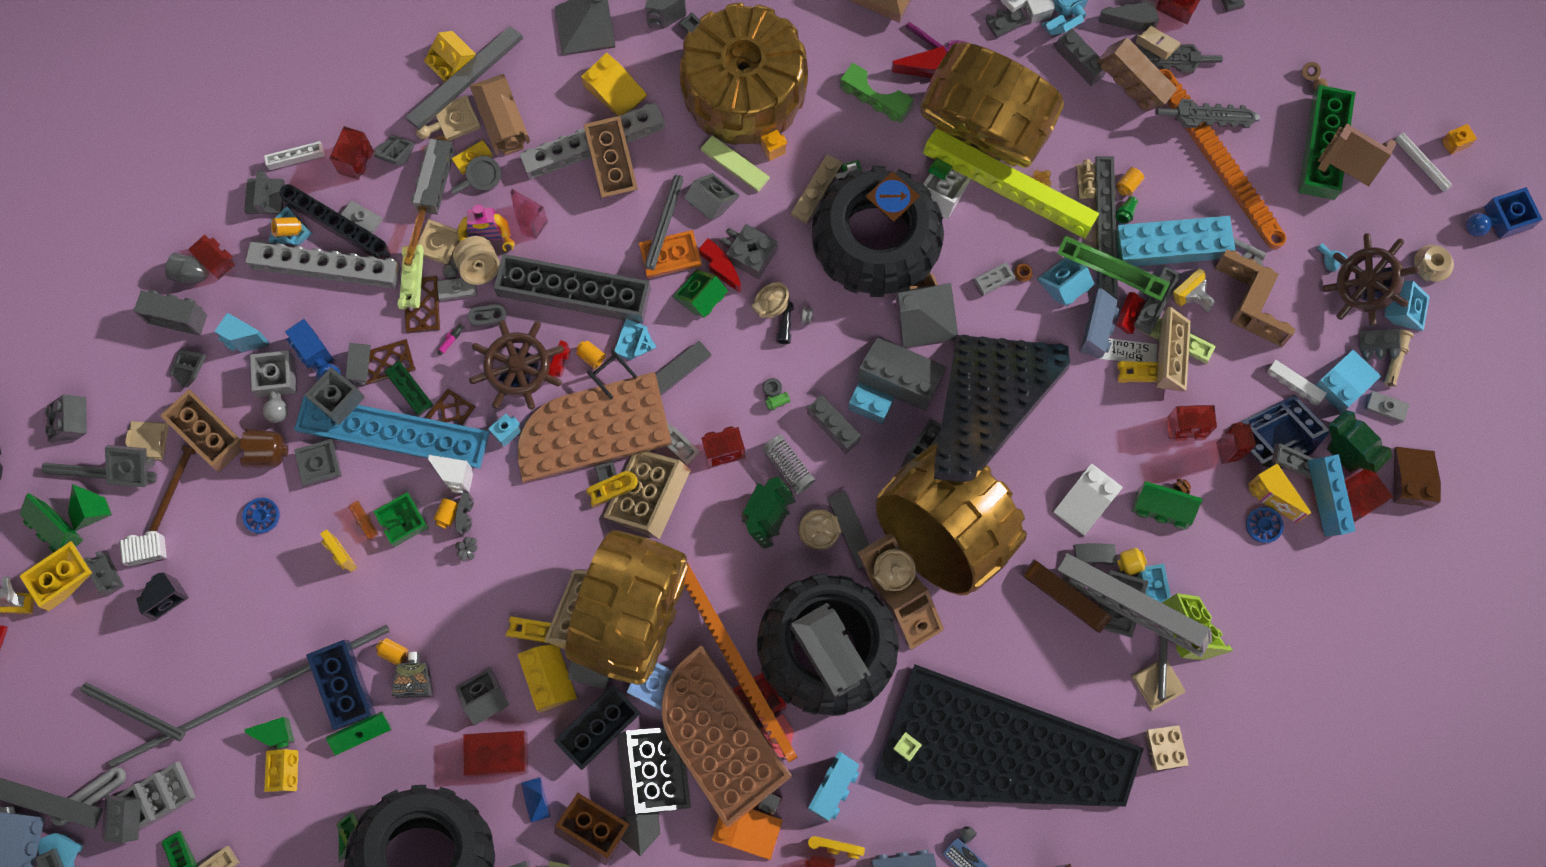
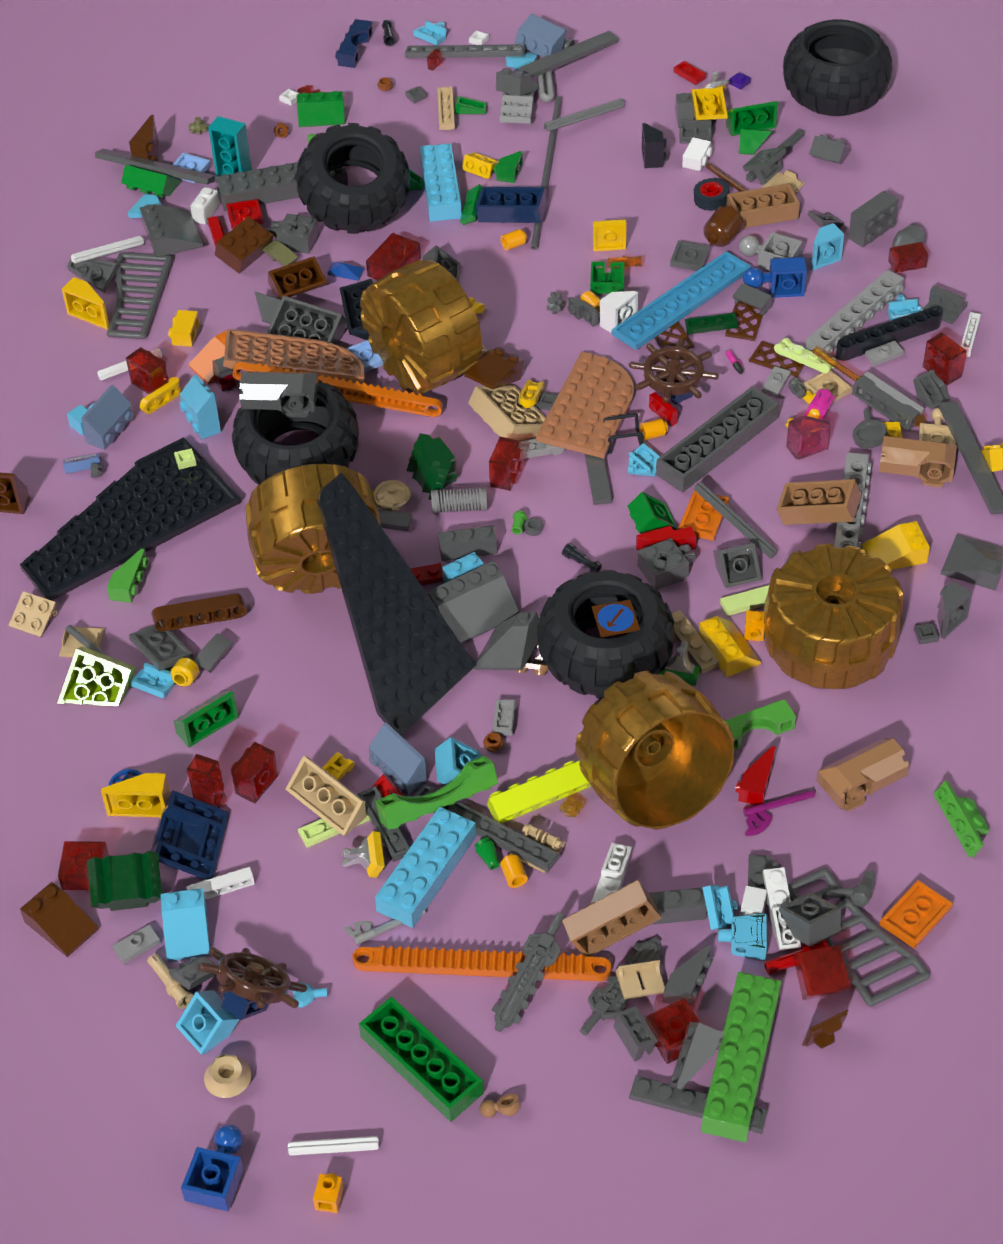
camera: 125 degrees right, 25 degrees down
blue wheel [242,497,280,534] -> none
light orange brick [271,217,302,237] -> none
dark grey slope [304,367,365,425] -> none
torso [391,652,434,698] -> none
tan wheel [453,236,500,285] -> none
dark grey plate [468,305,507,327] -> none
medium azure brick [489,414,521,447] -> none
tan piece [751,282,789,318] -> none
light grey bush [801,307,813,325] -> none
white slope [1053,463,1123,536] -> none
light grey tile [1058,553,1212,657] -> none
white sticker [1099,338,1158,362] -> none
dark orange plate [1173,478,1191,494] -> none
medium nougat bracket [1215,249,1296,347] -> none
dark grey tile [1272,443,1314,480] -> none
dark azure brick [1308,454,1356,537] -> none
medium nougat bracket [1318,124,1397,187] -> none
none -> bright green slope [107,549,149,603]
none -> red plate [410,563,443,586]
none -> medium azure brick [420,144,461,222]
none -> reddish brown slope [464,347,525,390]
none -> white slope [591,843,632,903]
none -> dark grey hinge [613,1006,658,1061]
none -> dark grey slope [675,93,694,128]
none -> black wheel [694,178,729,211]
none -> yellow slope [699,616,761,678]

